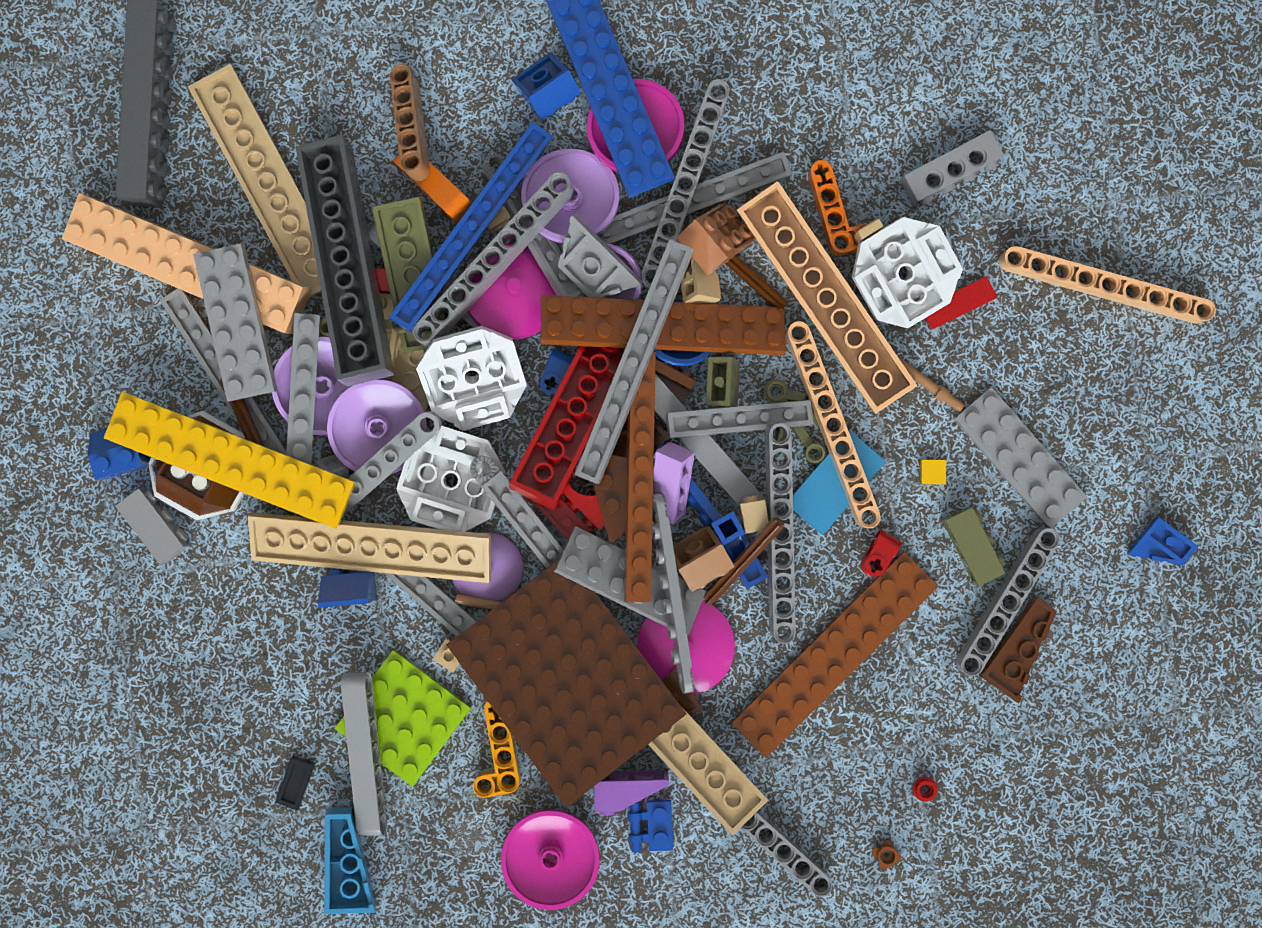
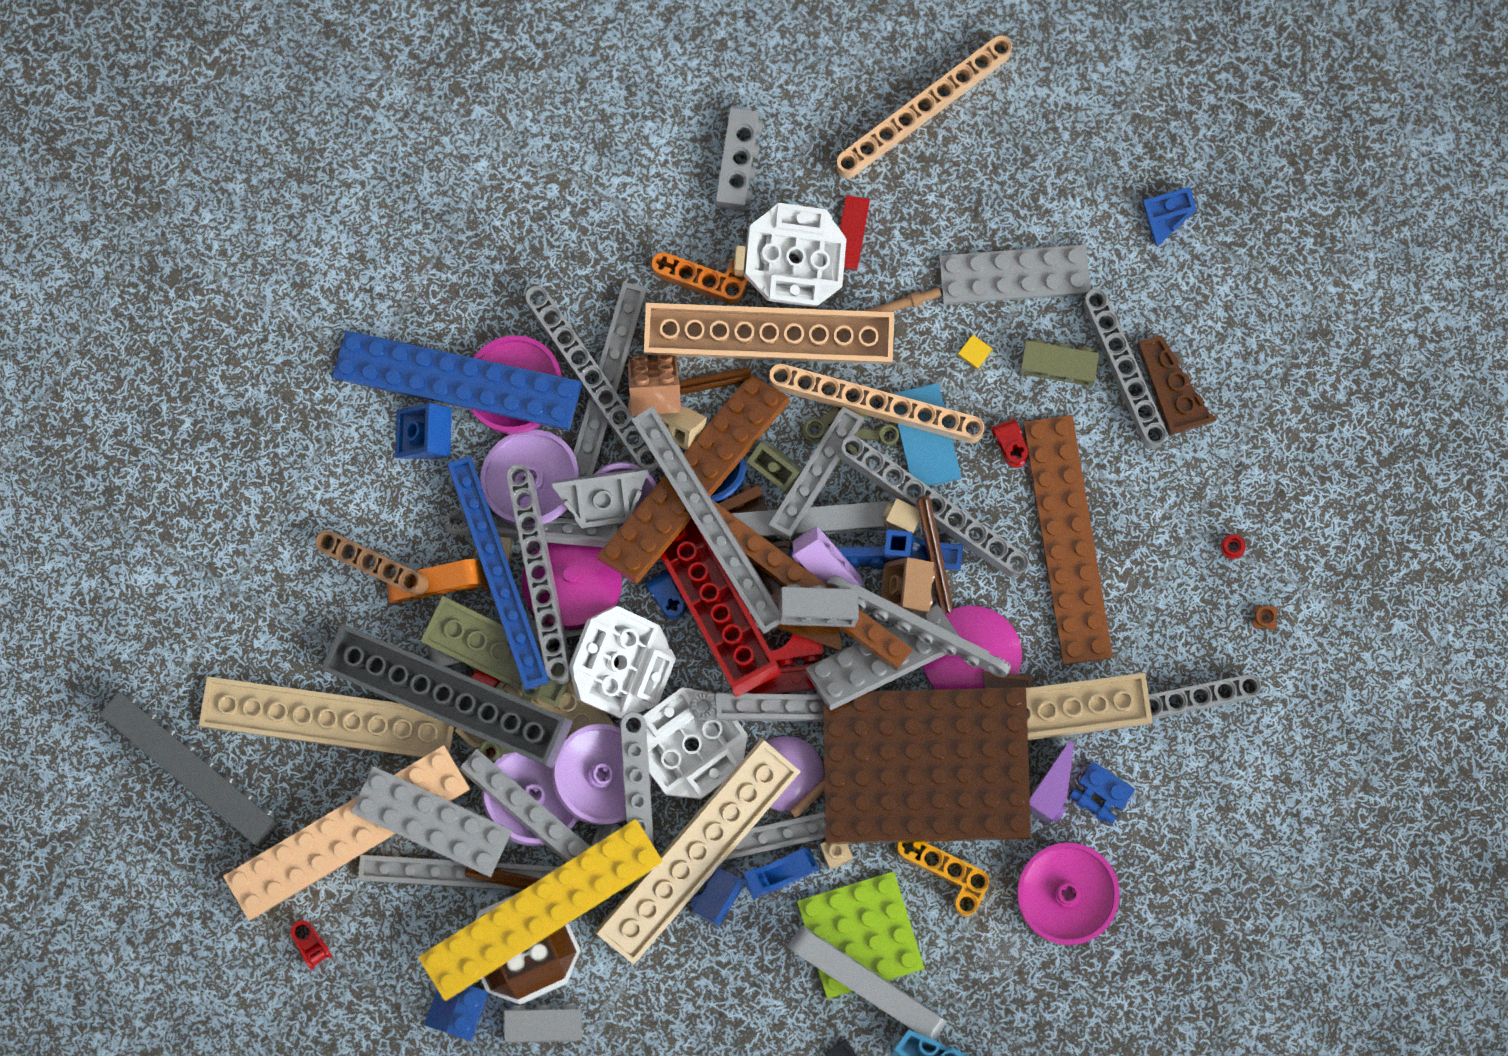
camera: 55 degrees left, 10 degrees down
none -> red piece [291,920,333,971]
none -> blue arch [742,847,820,899]
none -> light grey brick [779,584,859,627]

